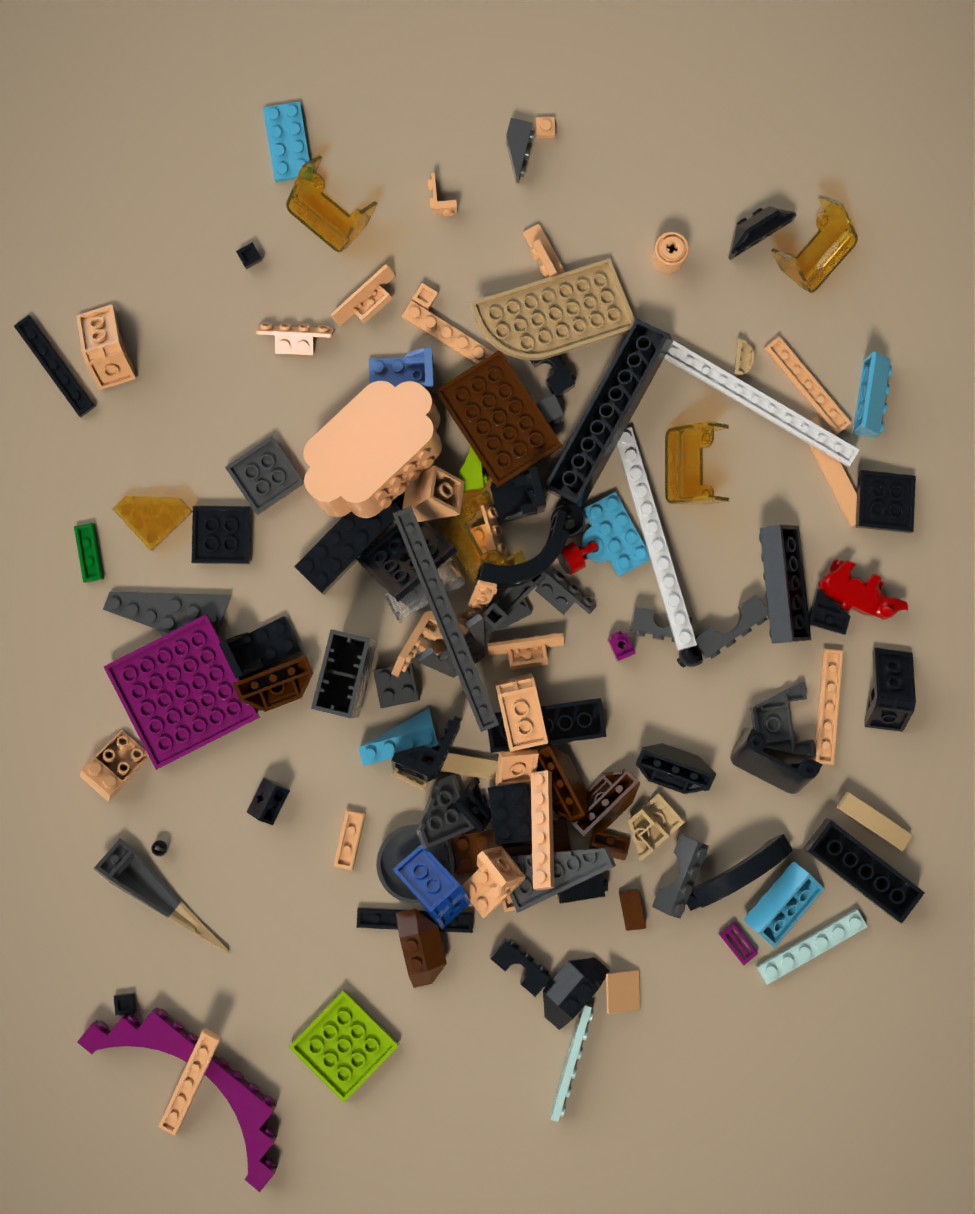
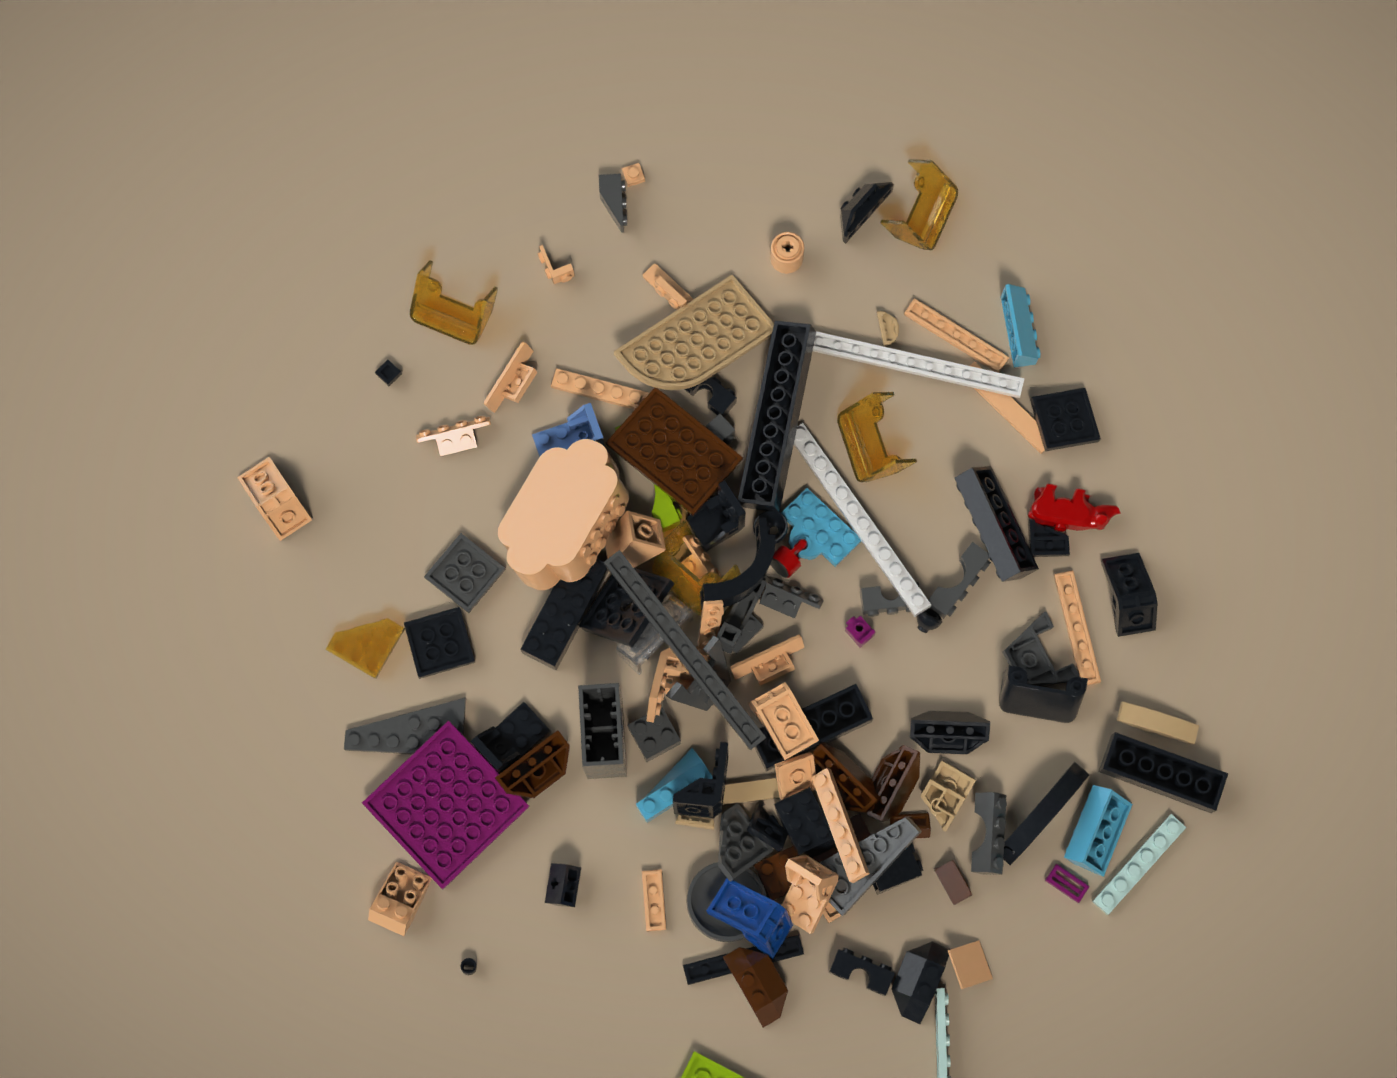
camera: 15 degrees left, 10 degrees down
black tile [14,315,96,417] -> none
green tile [74,523,104,583] -> none
dark grey plate [94,838,228,953] -> none
medium azure plate [263,101,312,183] -> none
light nougat plate [412,283,438,310] -> none

